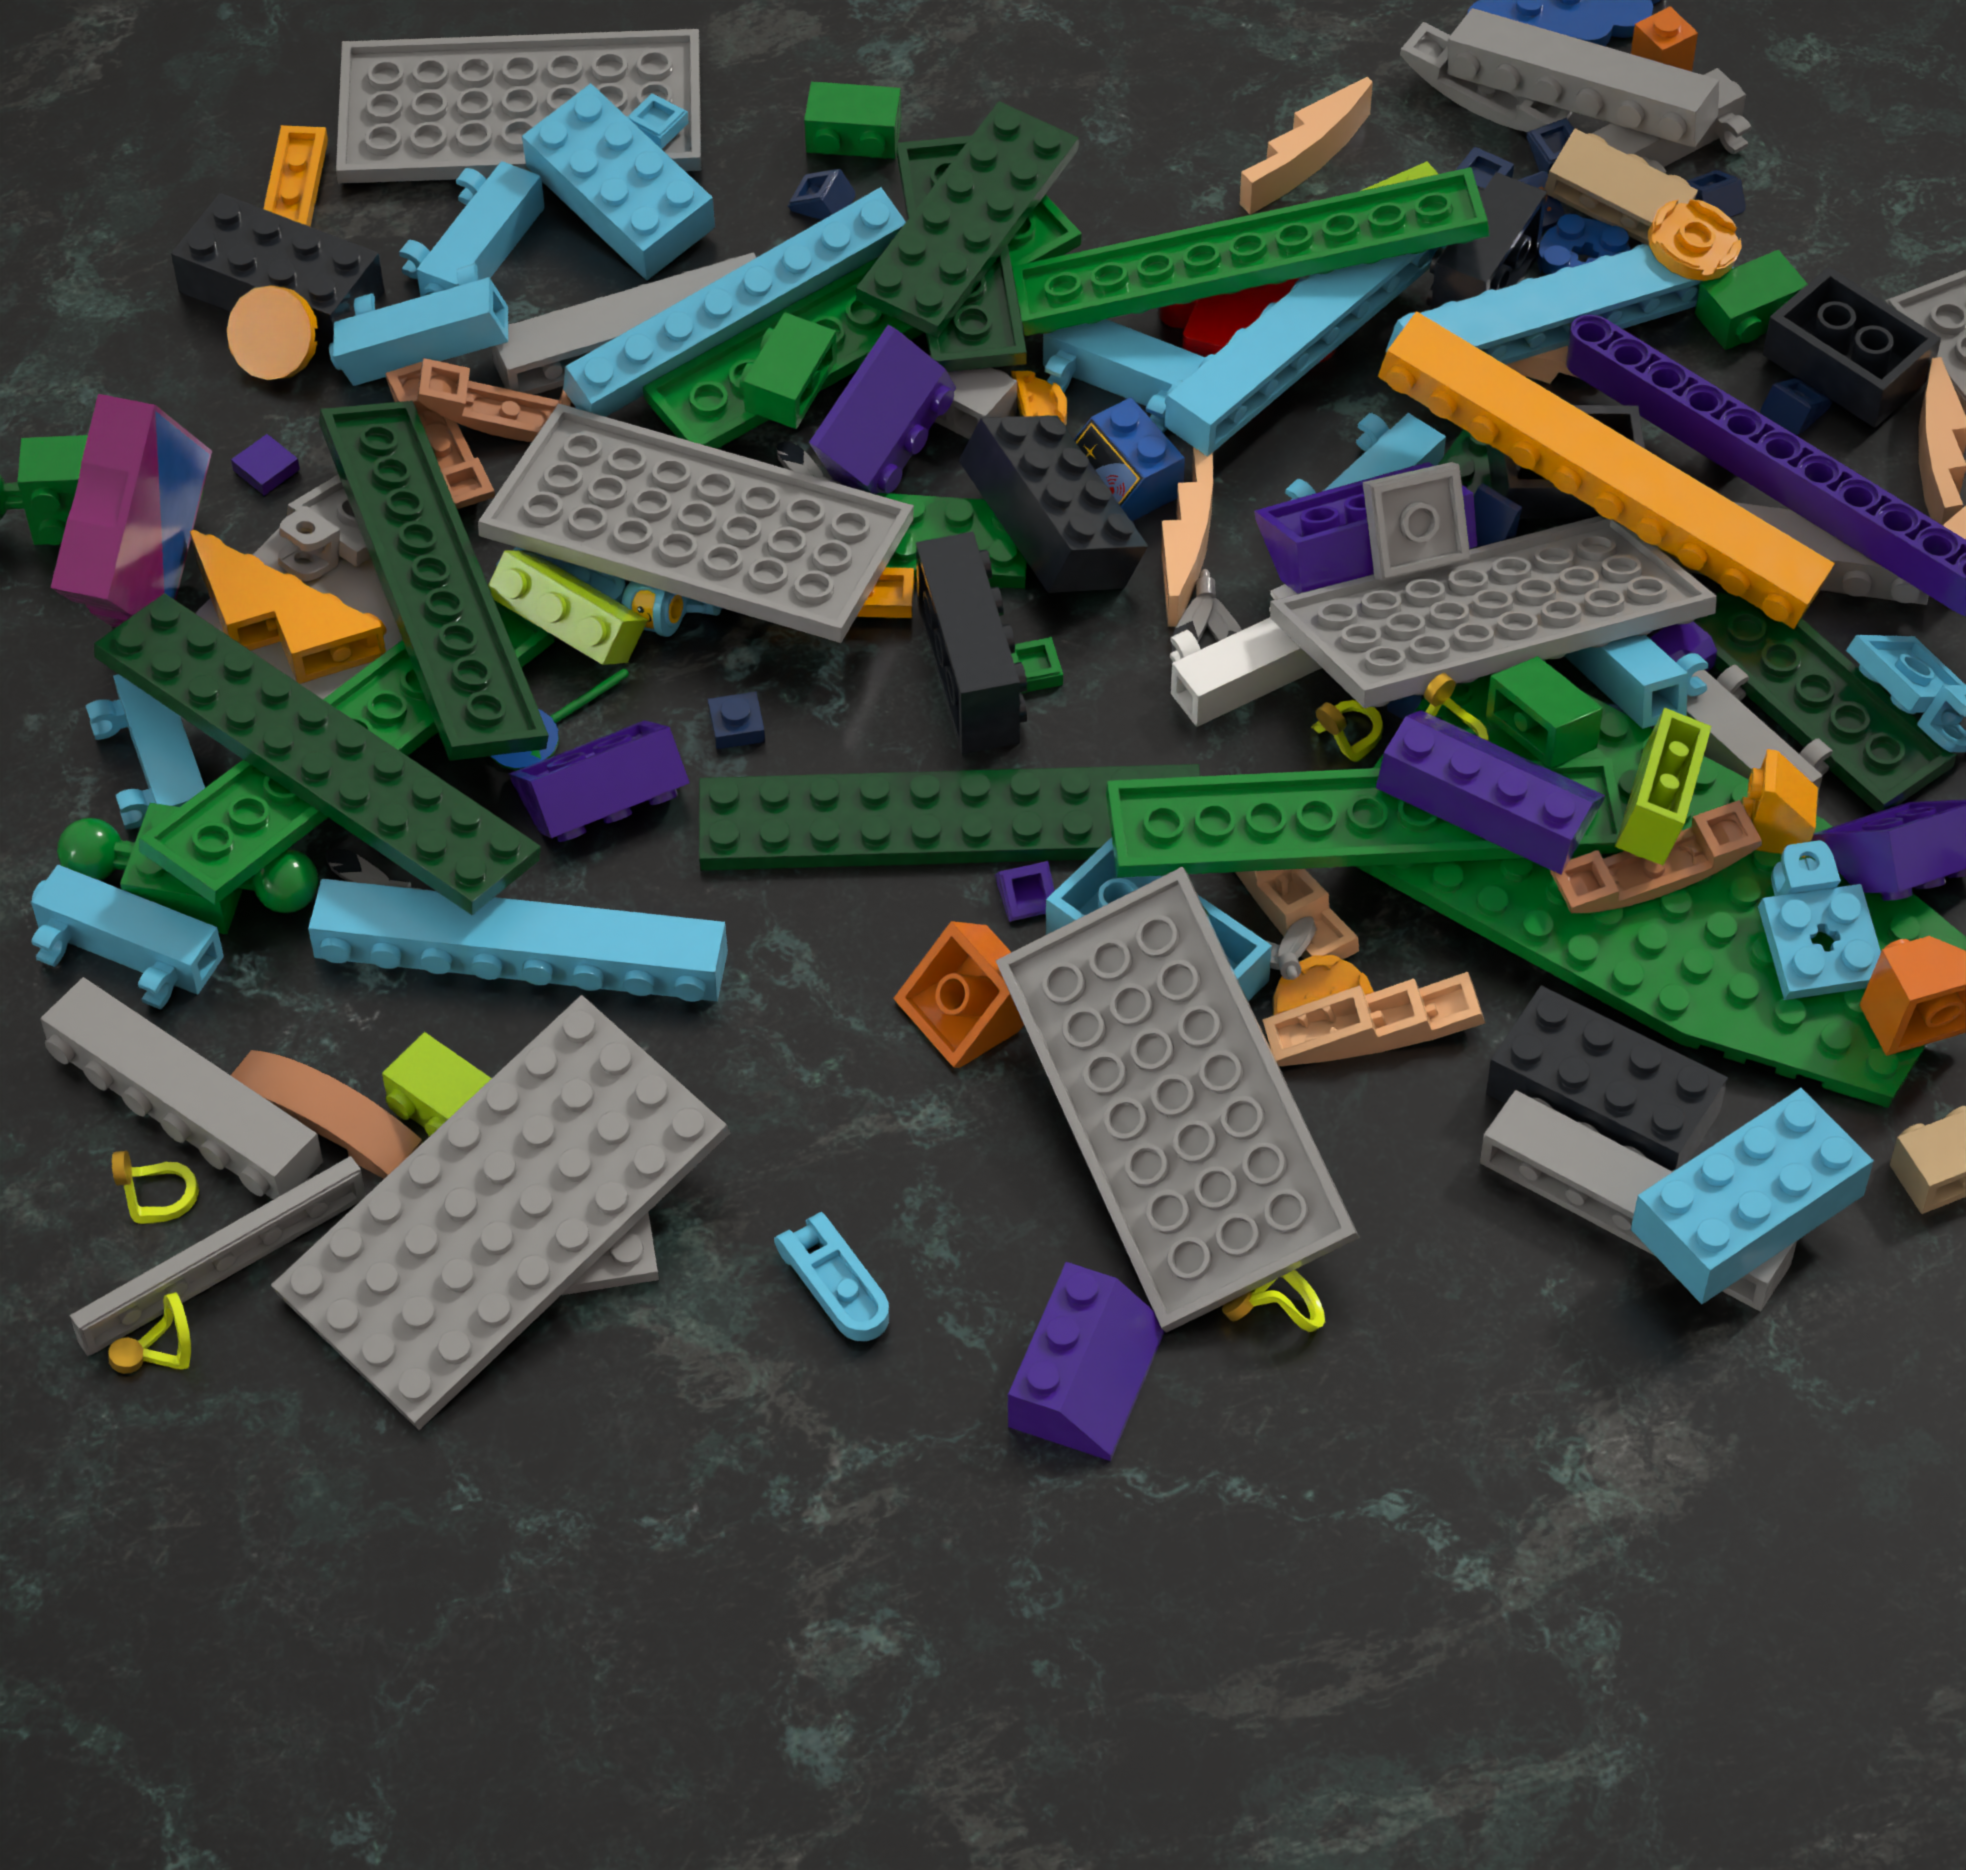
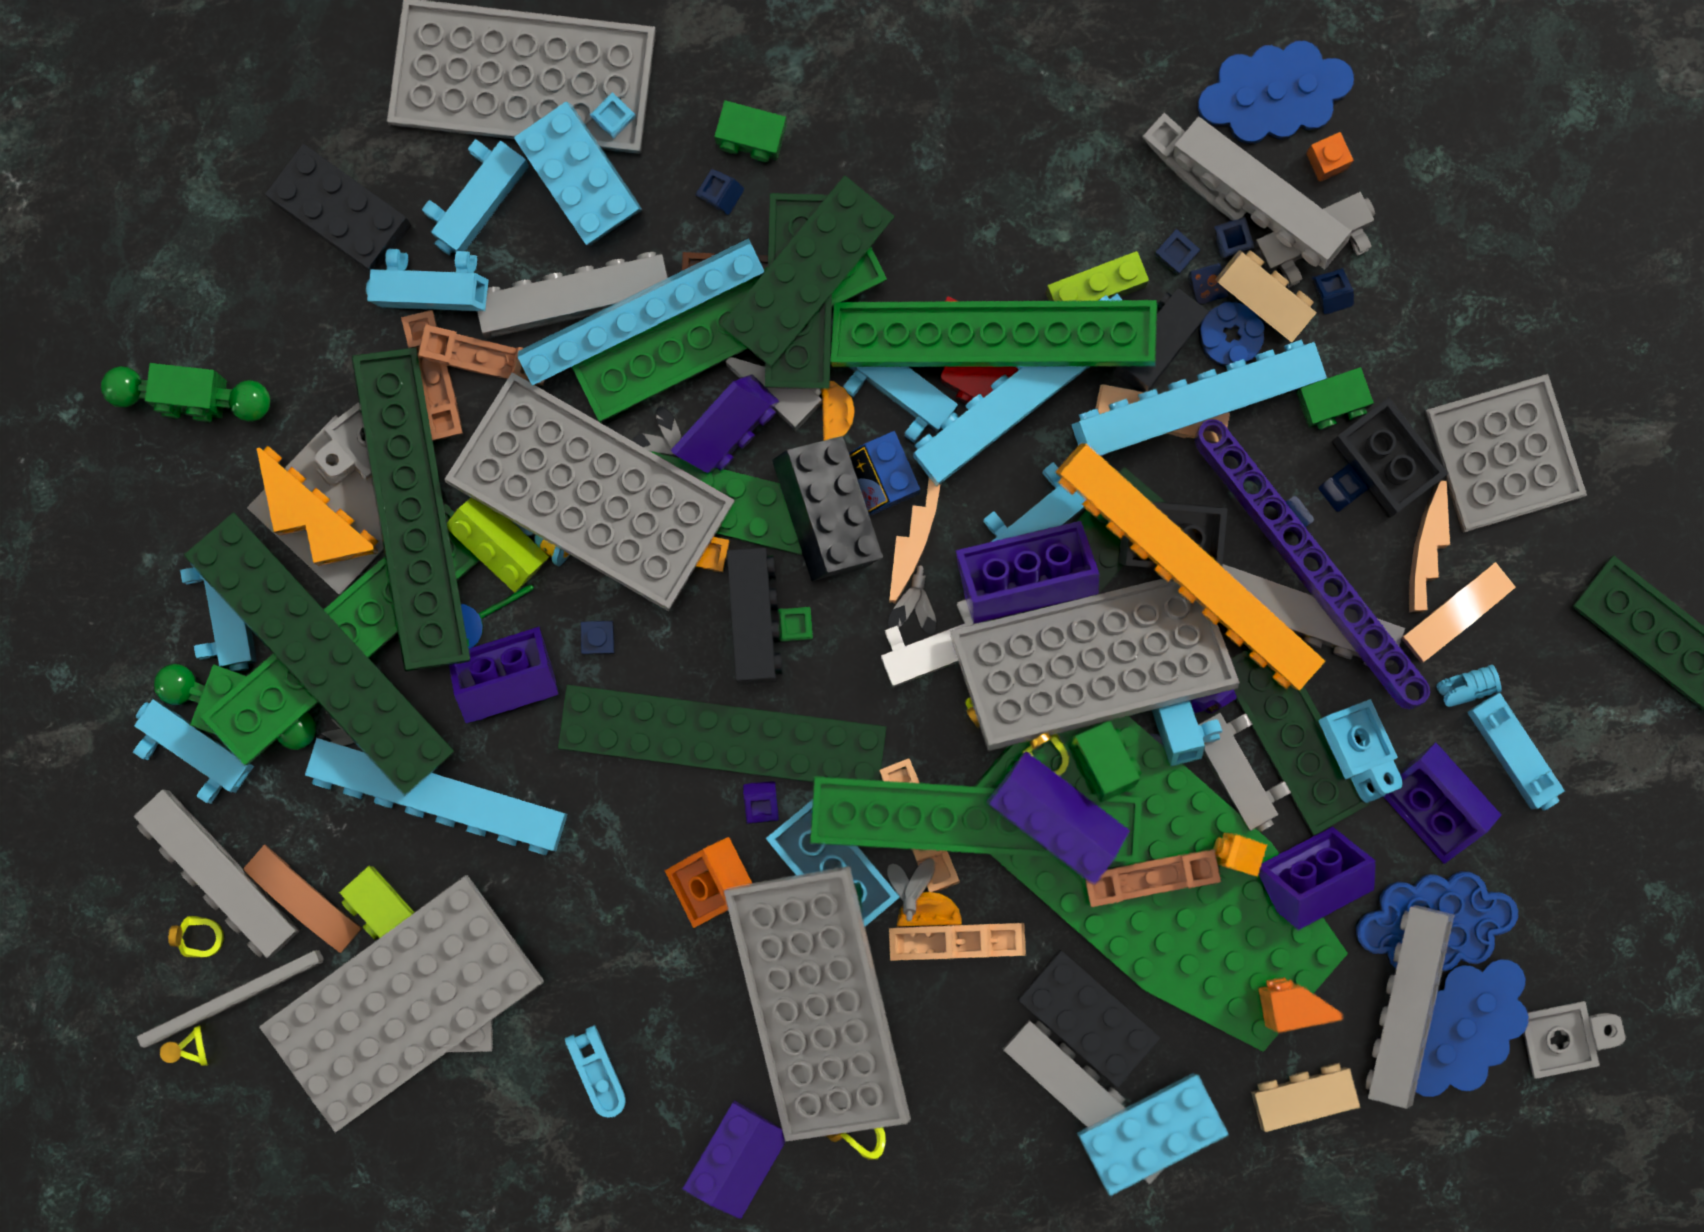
camera: 10 degrees right, 30 degrees up
magenta tile [50,394,212,627] -> none
light orange tile [227,285,318,380] -> none
dark purple tile [231,434,300,495] -> none
light orange plate [263,125,328,227] -> none
green brick [739,312,837,429] -> none
light nougat slope [1240,77,1373,215] -> none
light grey tile [1363,462,1471,581] -> none
dark blue slope [1474,483,1522,548] -> none
lime brick [1615,707,1712,866] -> none
light orange tile [1647,199,1742,281] -> none
medium azure plate [1758,840,1881,1000] -> none

